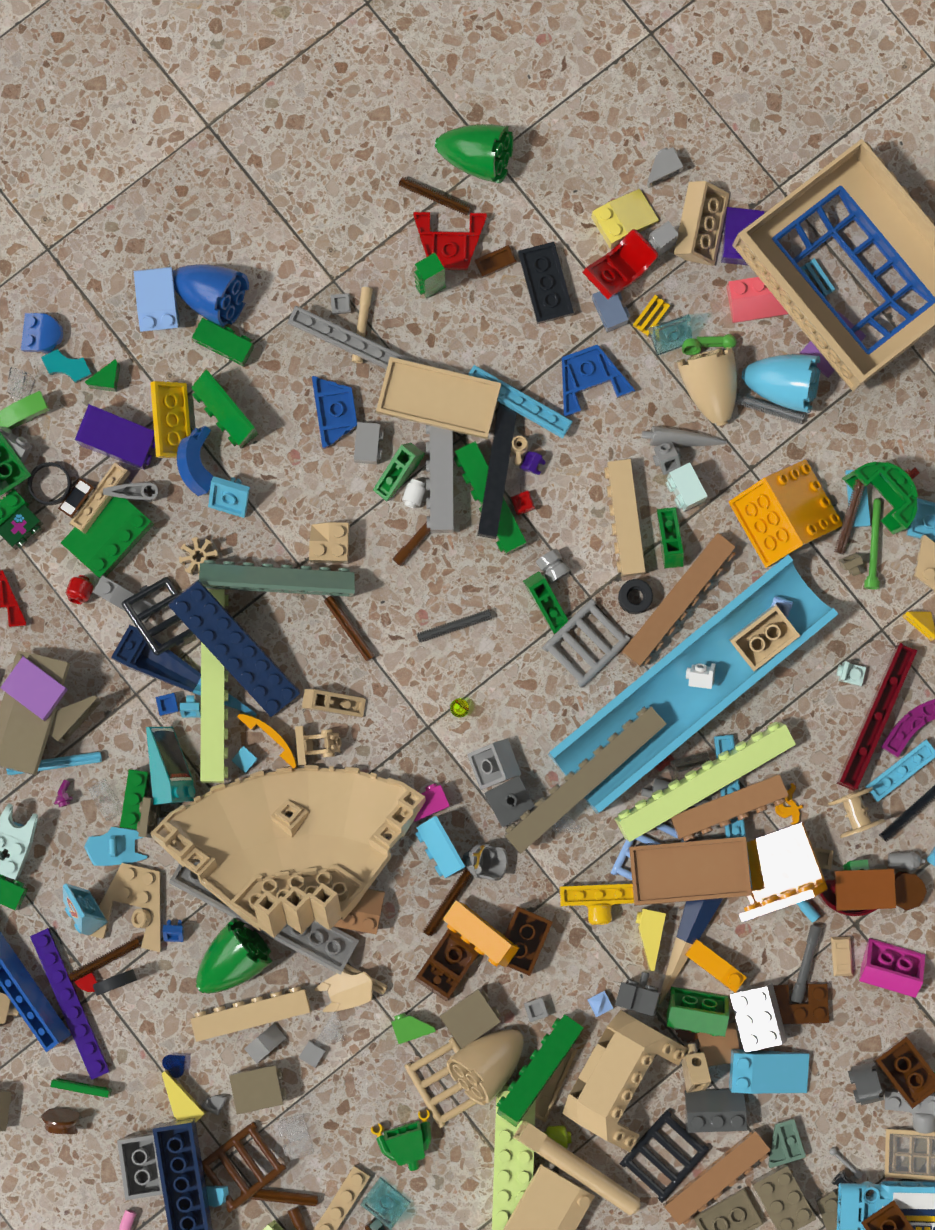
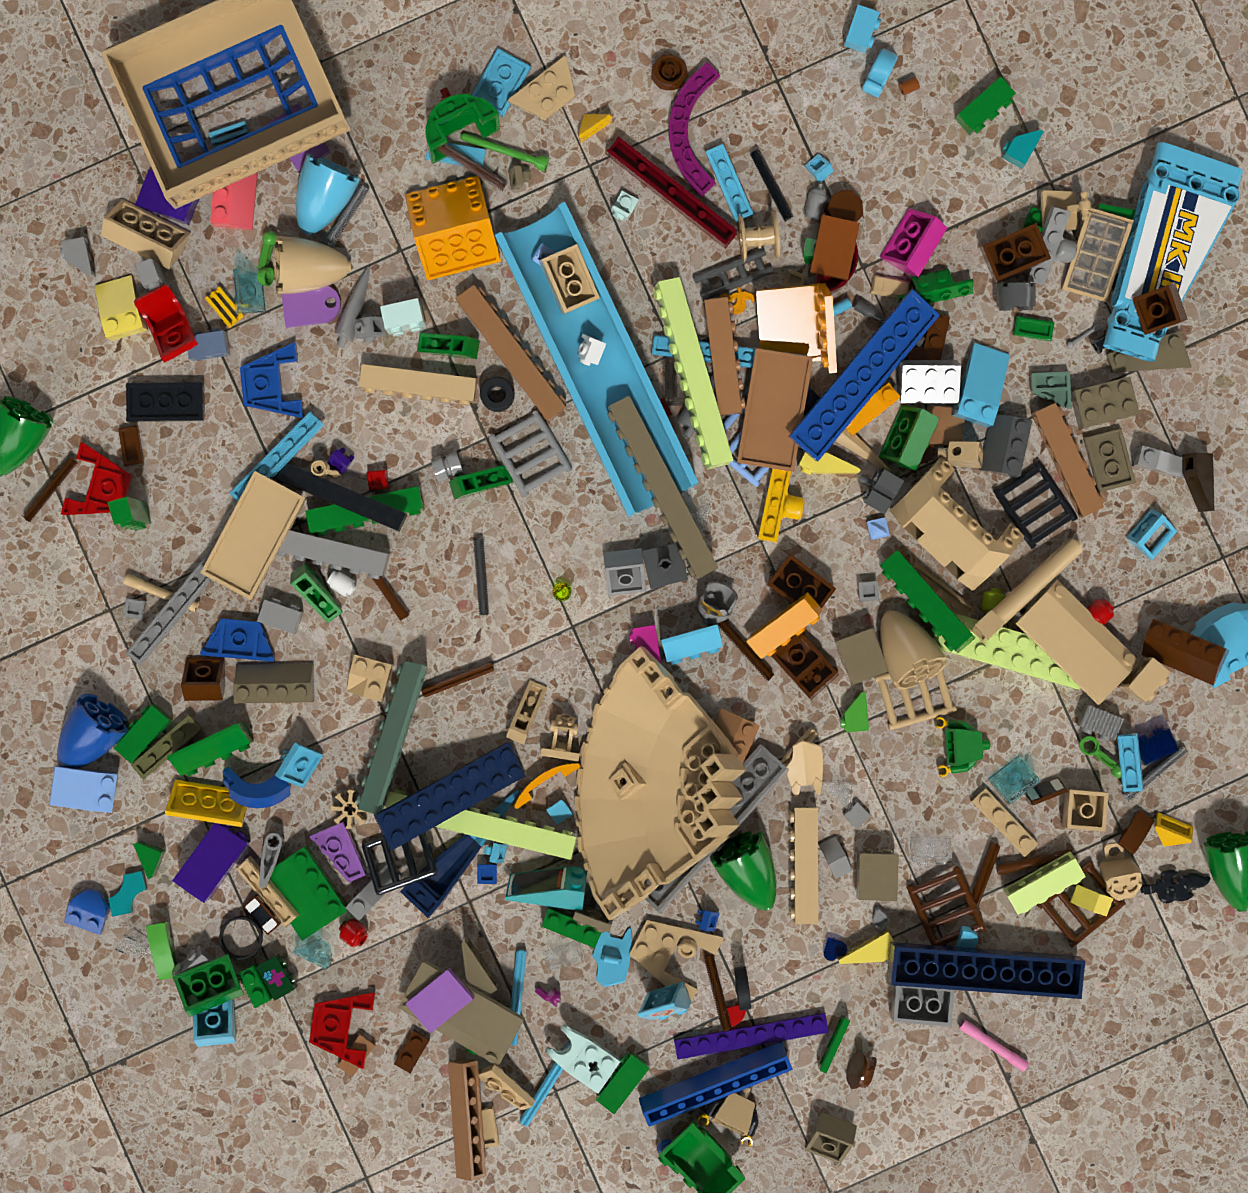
camera: 80 degrees left, 5 degrees up
none -> olive plate [131,714,203,780]
none -> reddish brown slope [181,657,225,701]
none -> dark tan slope [233,663,314,704]
none -> medium lavender tile [282,286,341,328]
none -> clear light blue slope [292,938,333,970]
none -> medium lavender wing [309,821,367,882]
none -> dark grey bar [693,248,774,301]
none -> blue plate [788,289,940,462]
none -> green bracket [898,269,974,304]
none -> green tile [1013,316,1055,342]

